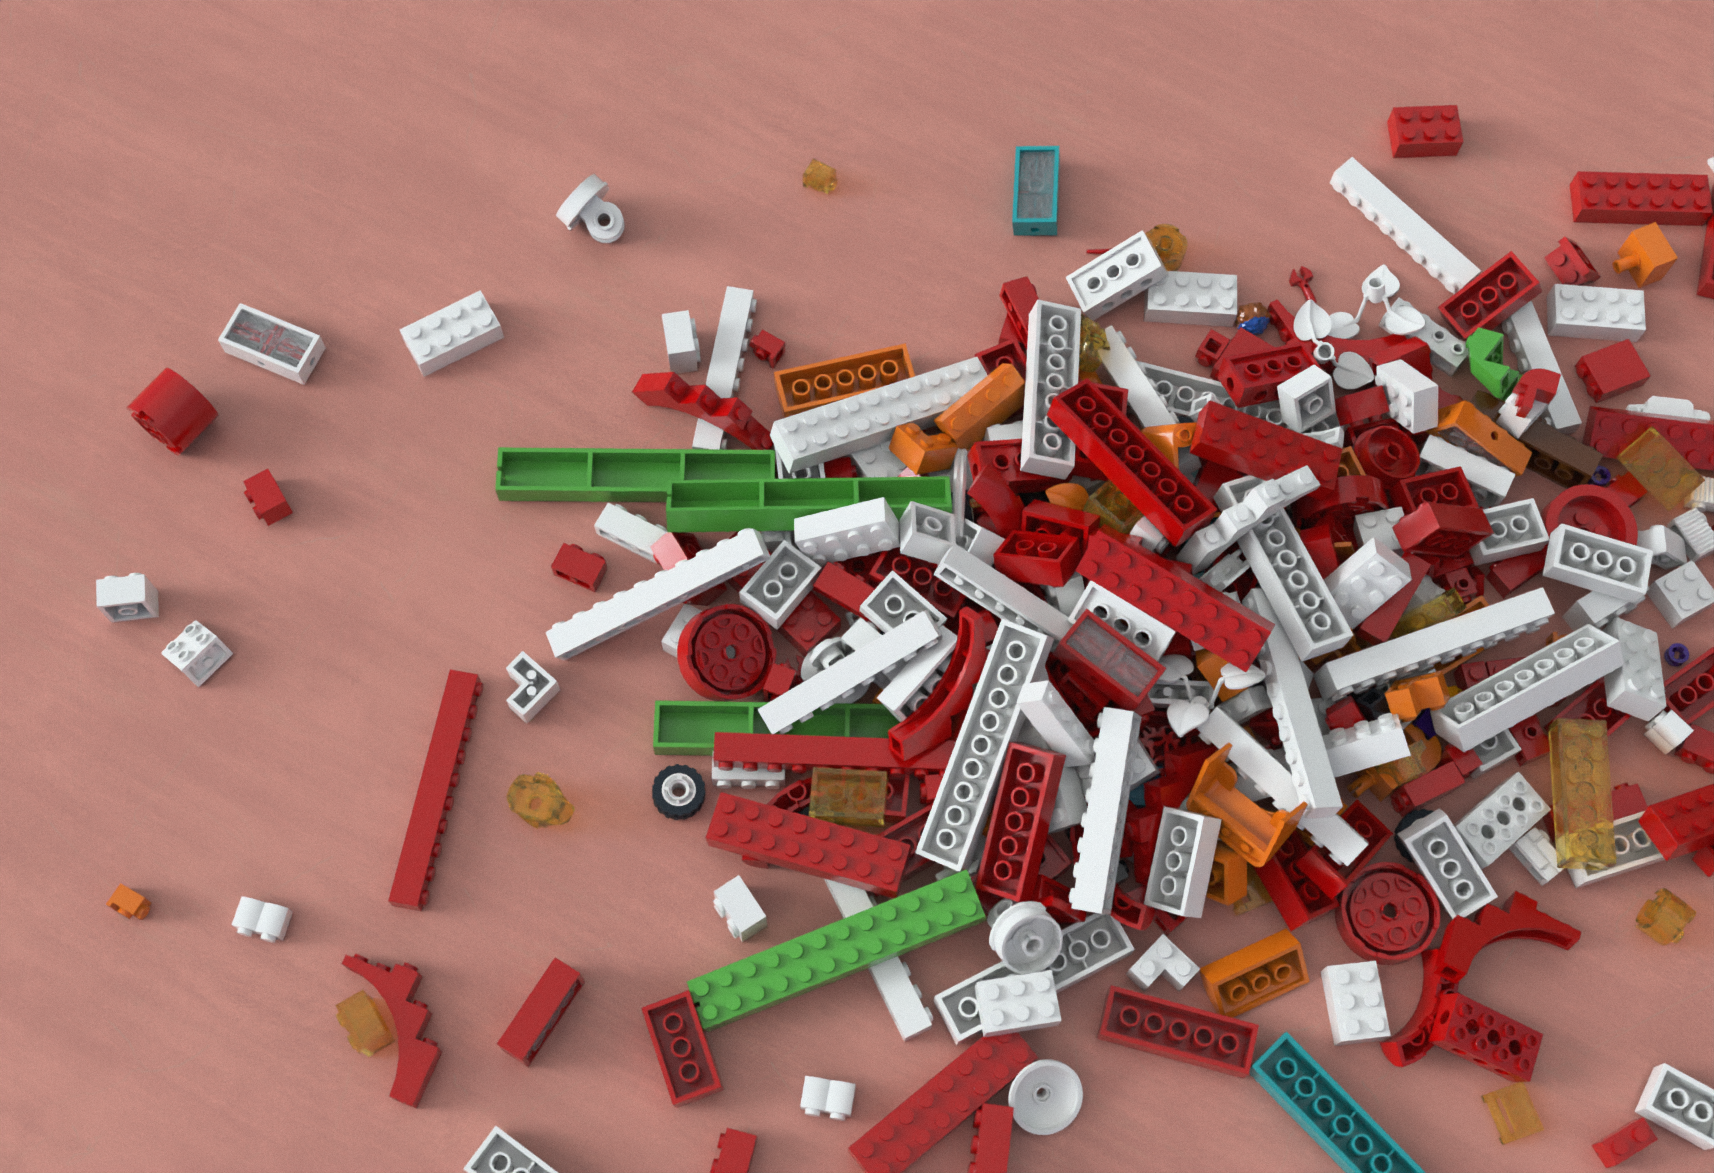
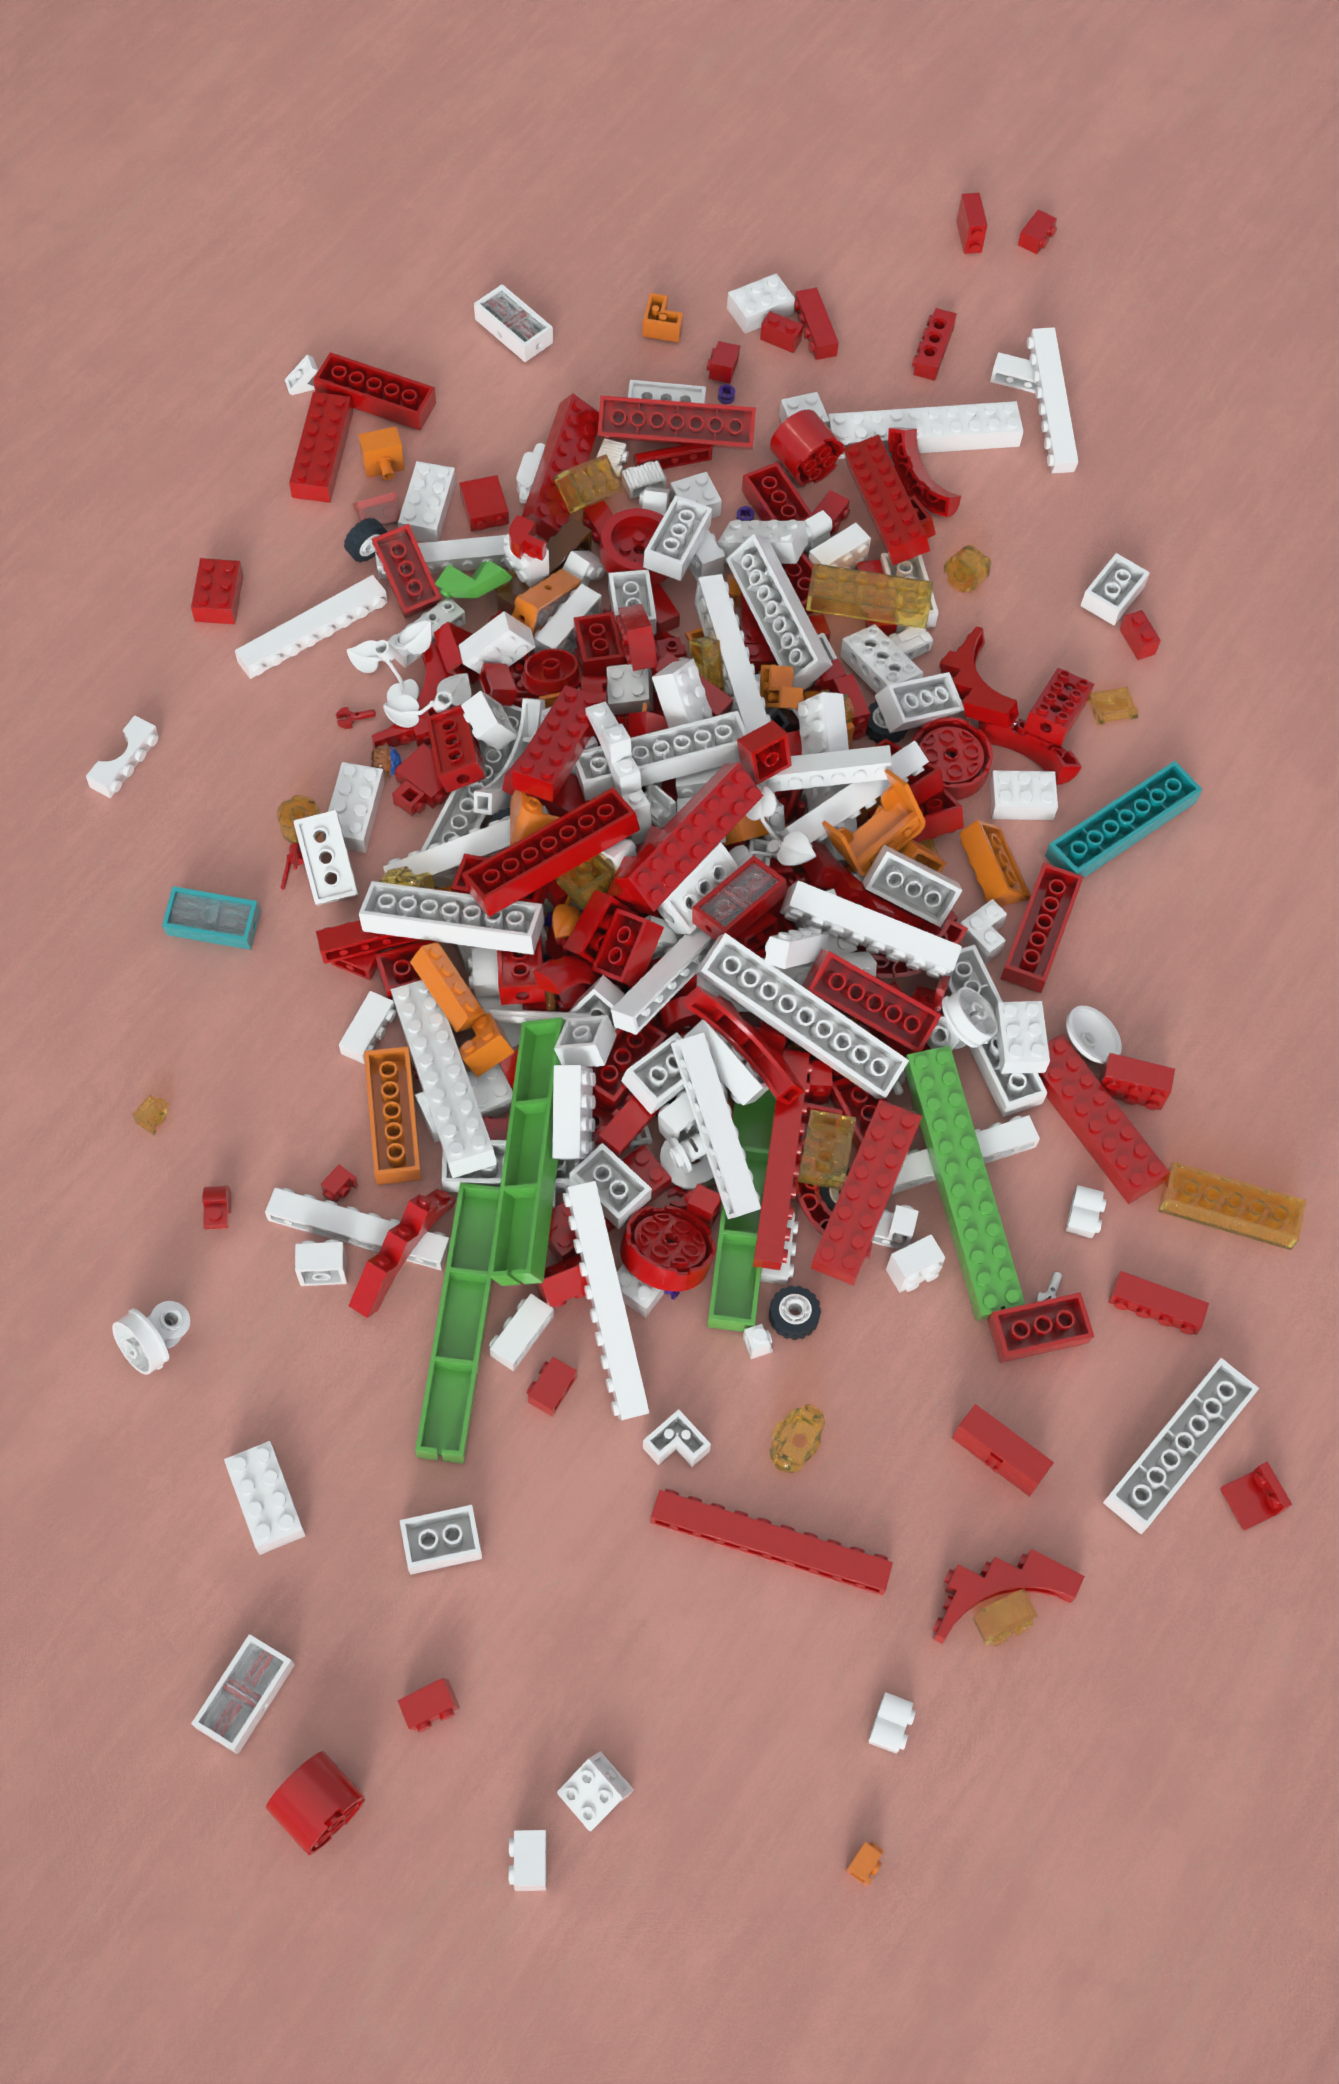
camera: 85 degrees left, 5 degrees down
none -> white arch [86,715,159,798]
none -> red brick [202,1186,231,1230]
none -> white brick [339,991,396,1064]
none -> black wheel [344,518,388,562]
none -> white brick [400,1505,482,1575]
none -> white brick [562,551,606,587]
none -> red brick [737,720,792,785]
none -> white brick [743,1324,773,1359]
none -> white brick [809,523,871,587]
none -> white brick [872,1205,919,1250]
none -> white bar [1036,1272,1062,1302]

